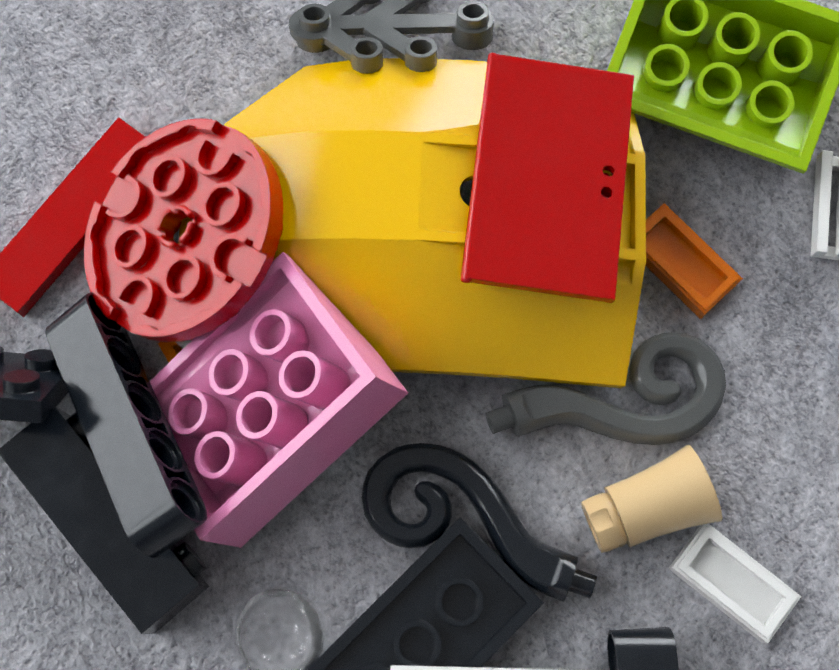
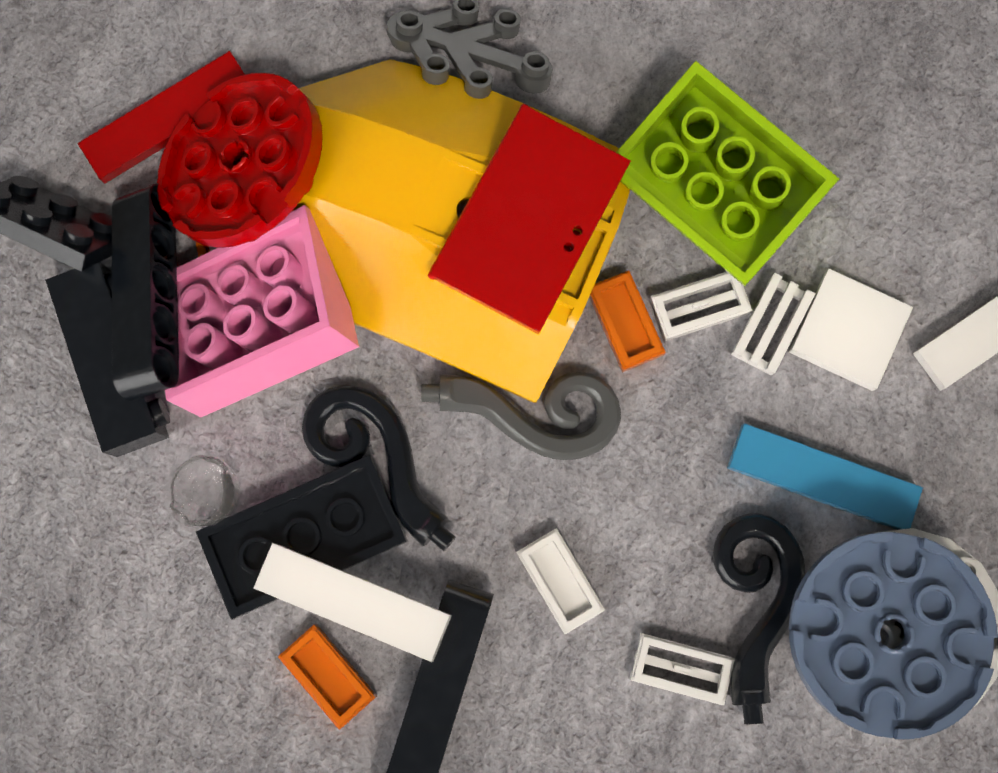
camera: 25 degrees right, 5 degrees up
tan plant [581,445,722,553] -> none
none -> white tile [649,272,752,342]

